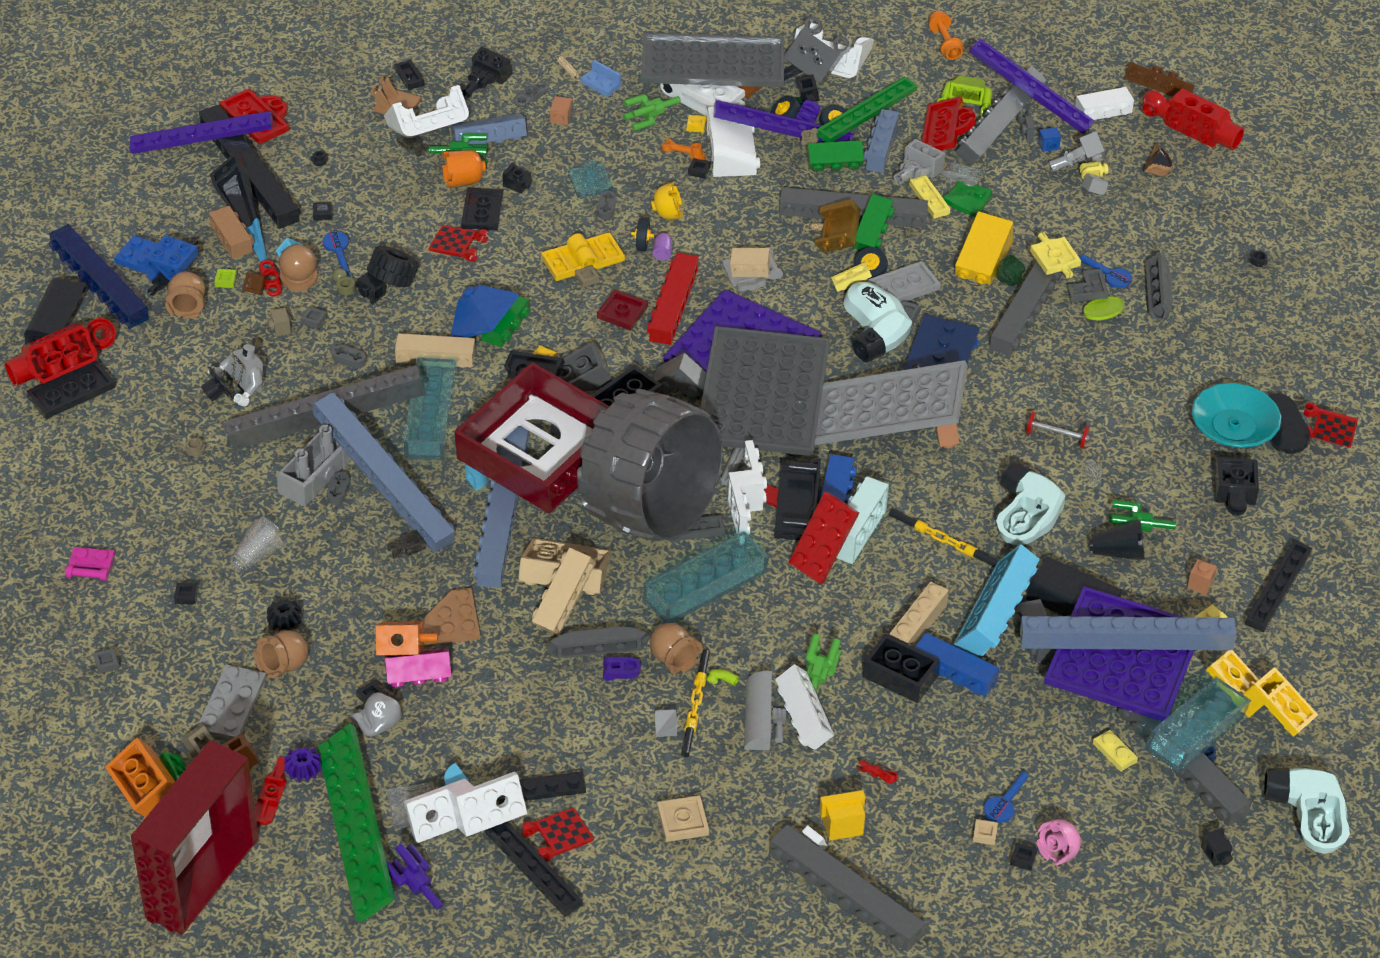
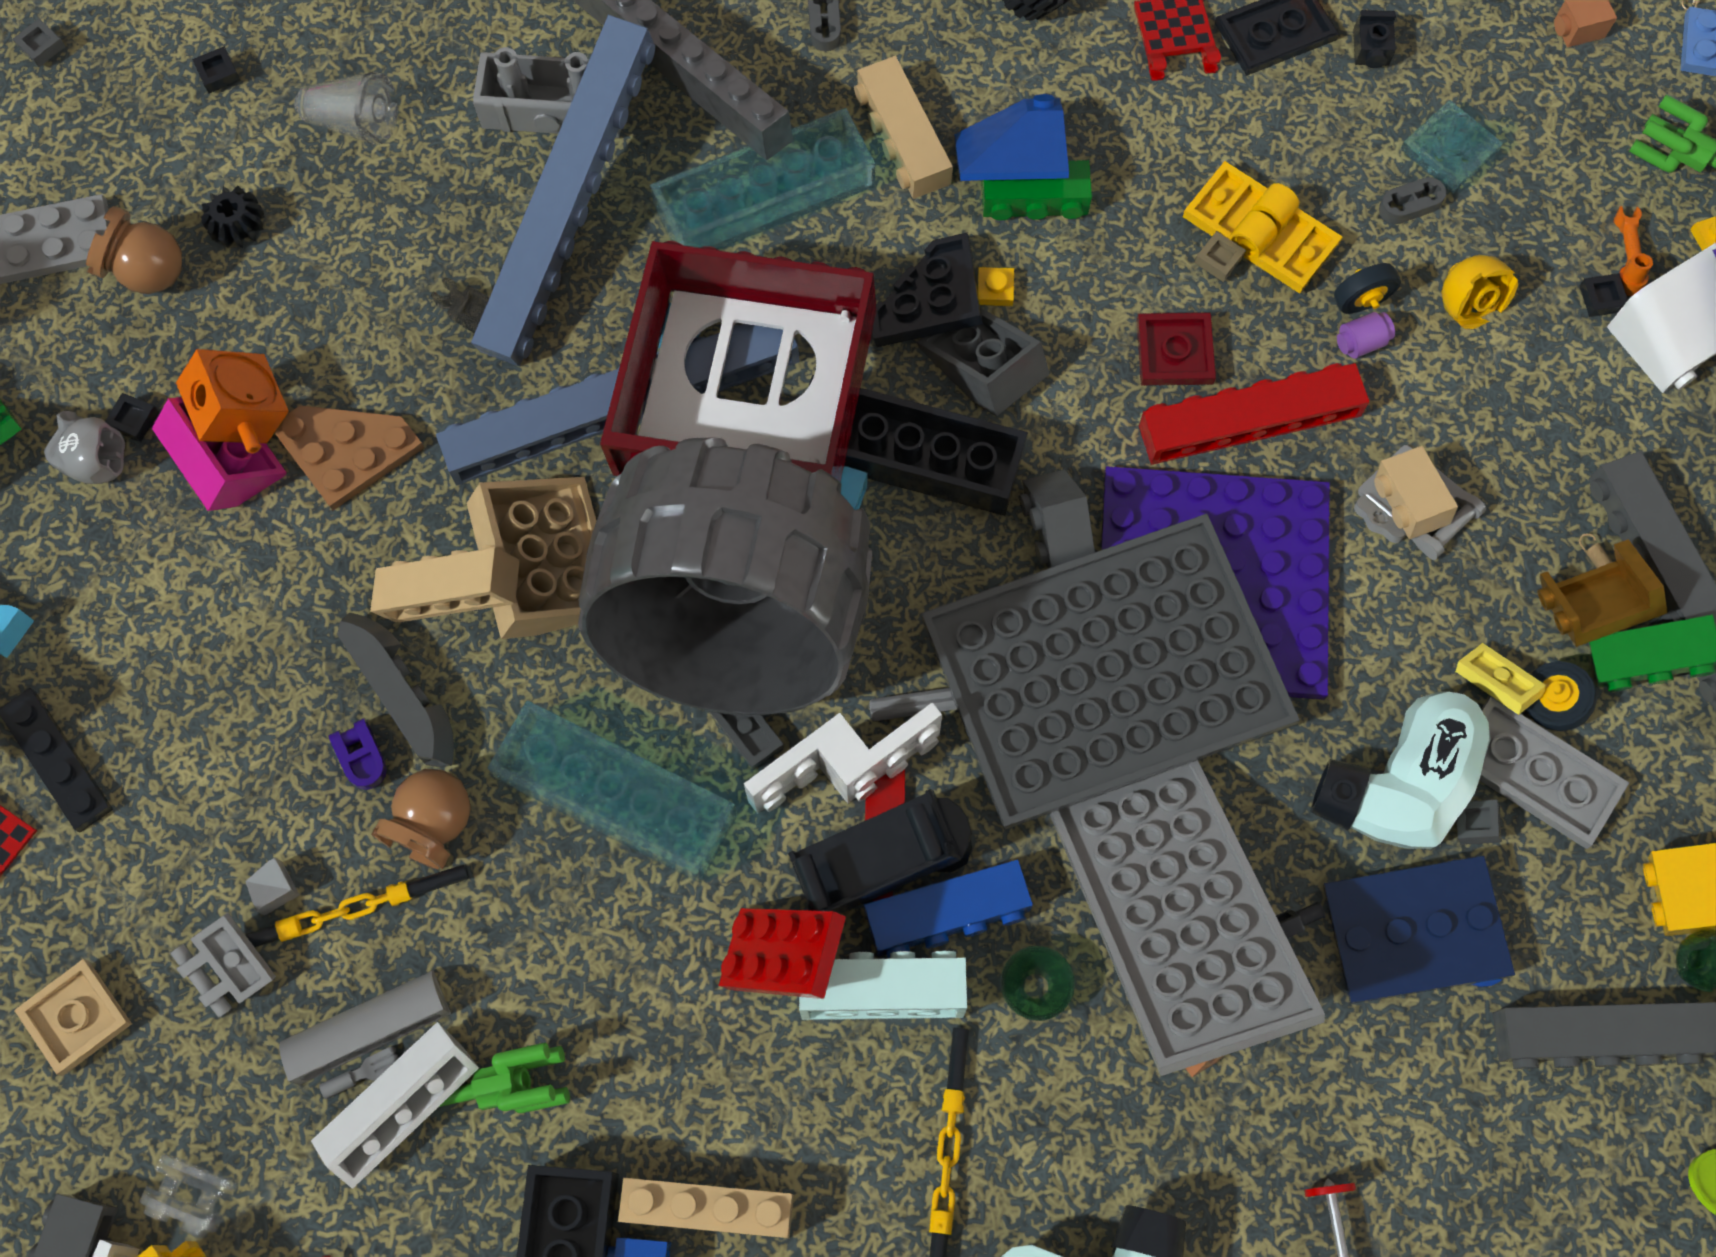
camera: 65 degrees right, 25 degrees up
dark grey beam [327,471,350,505] -> none
lime arm [706,669,739,686] -> none
none -> clear brick [139,1153,239,1237]
none -> light grey plate [170,912,276,1018]
none -> clear green piece [1000,946,1075,1021]

